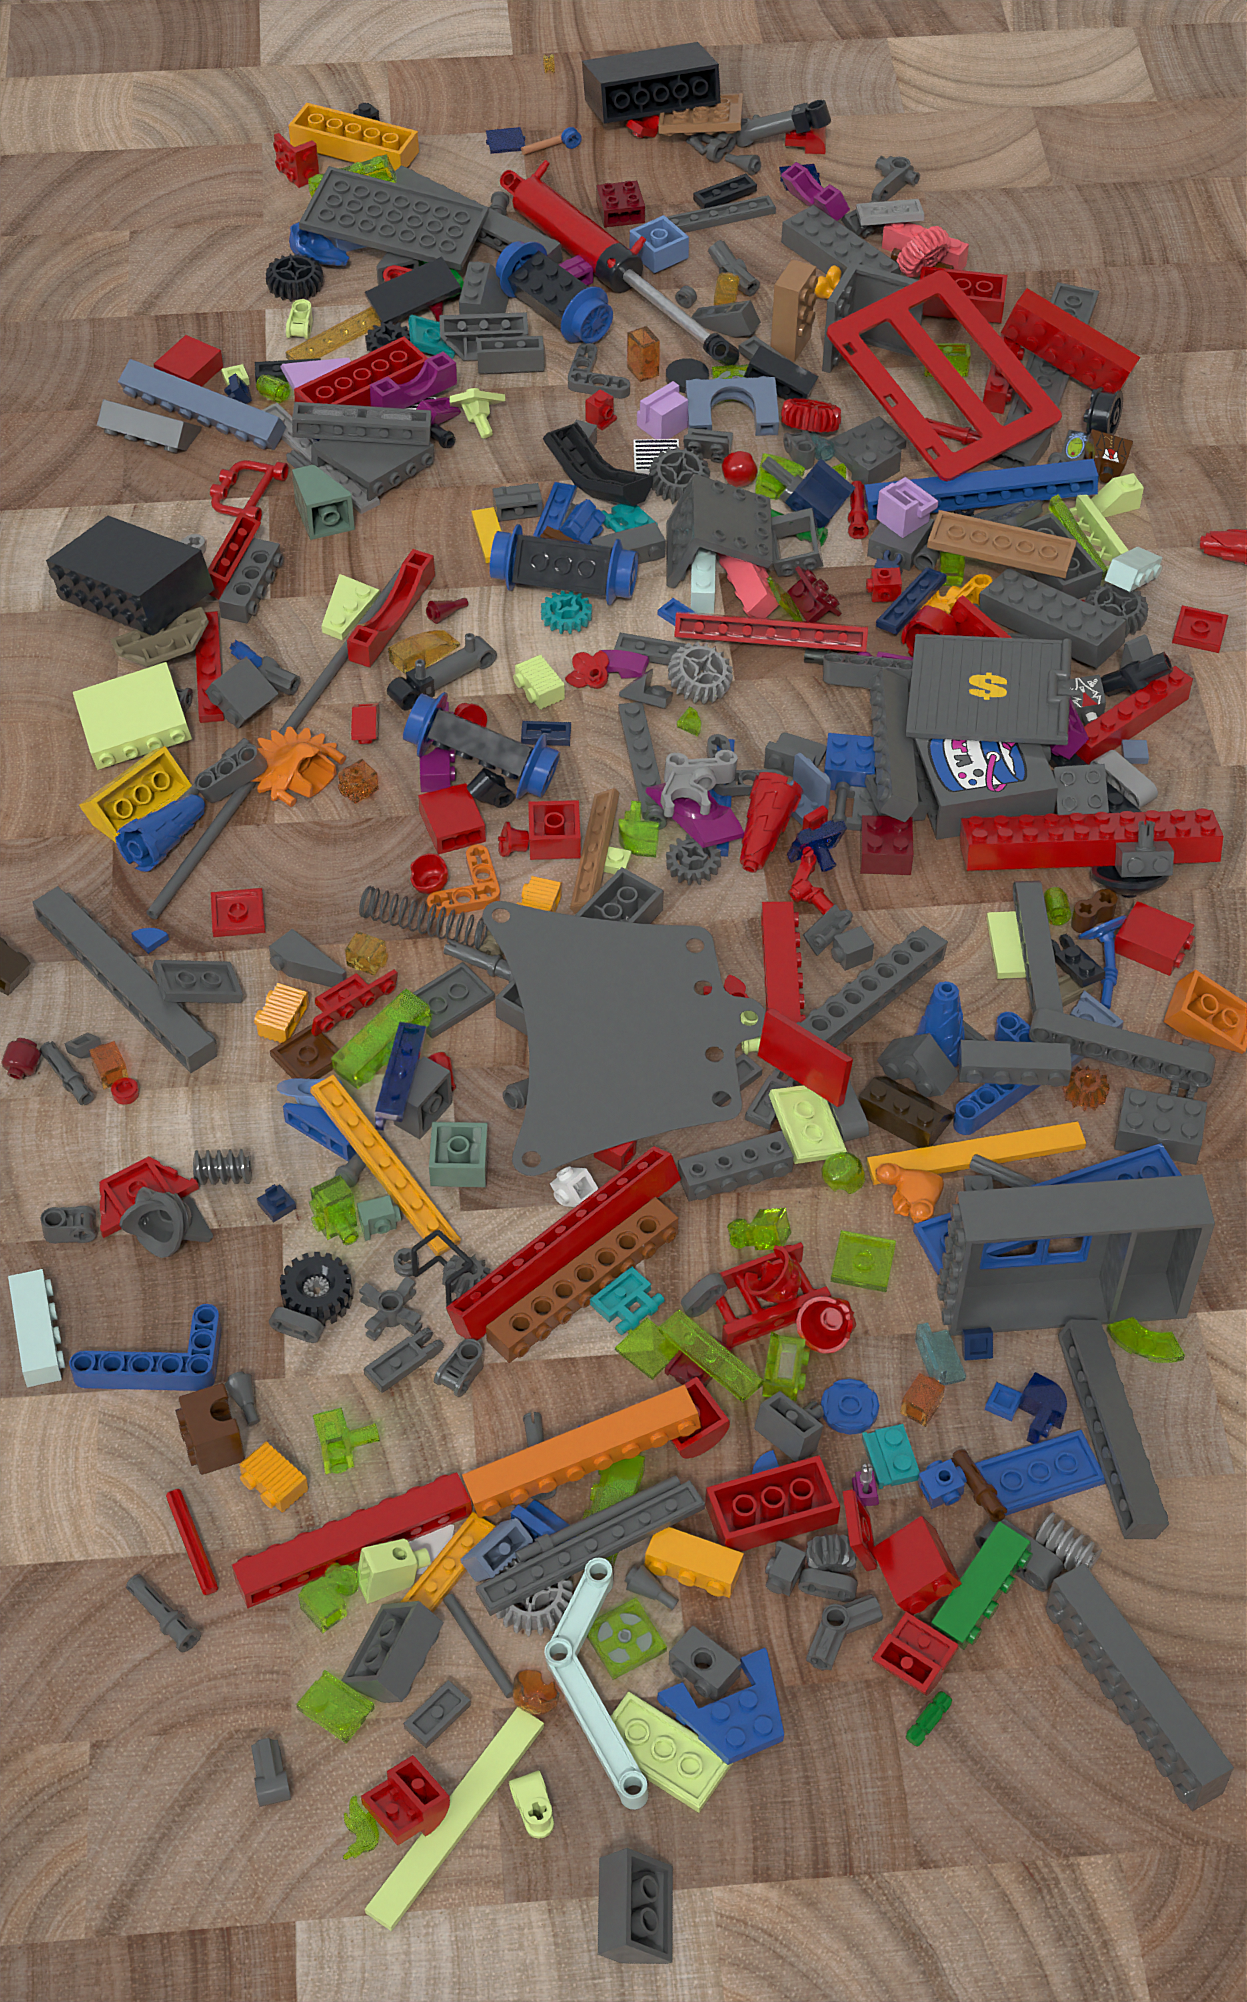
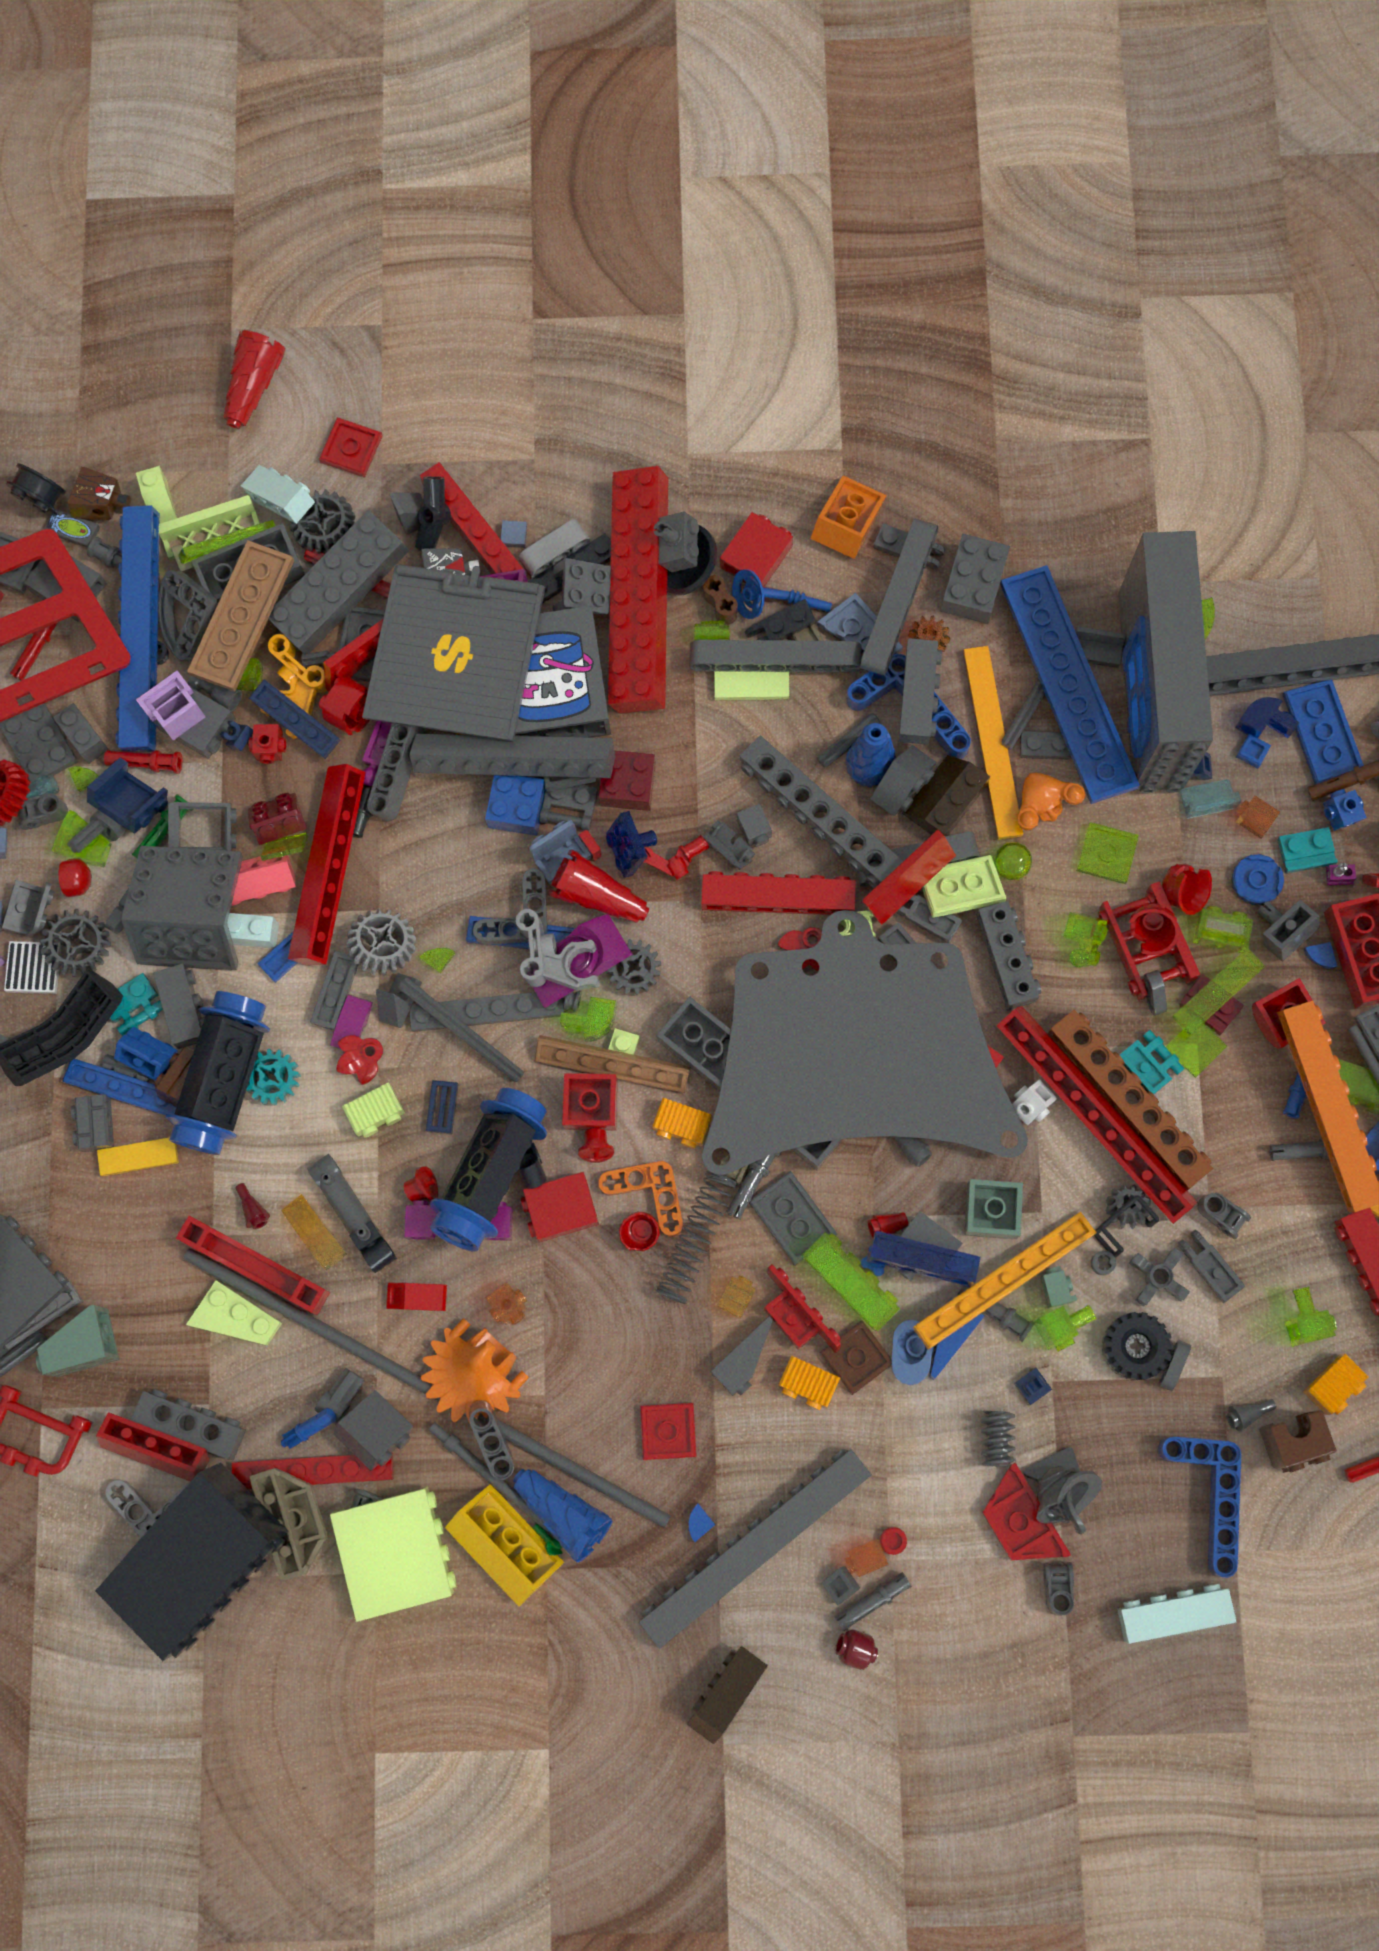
camera: 80 degrees left, 25 degrees up
dark grey plate [152,960,243,1004] -> none
dark grey bracket [764,732,827,777] -> none
none -> dark grey axle [398,978,524,1082]

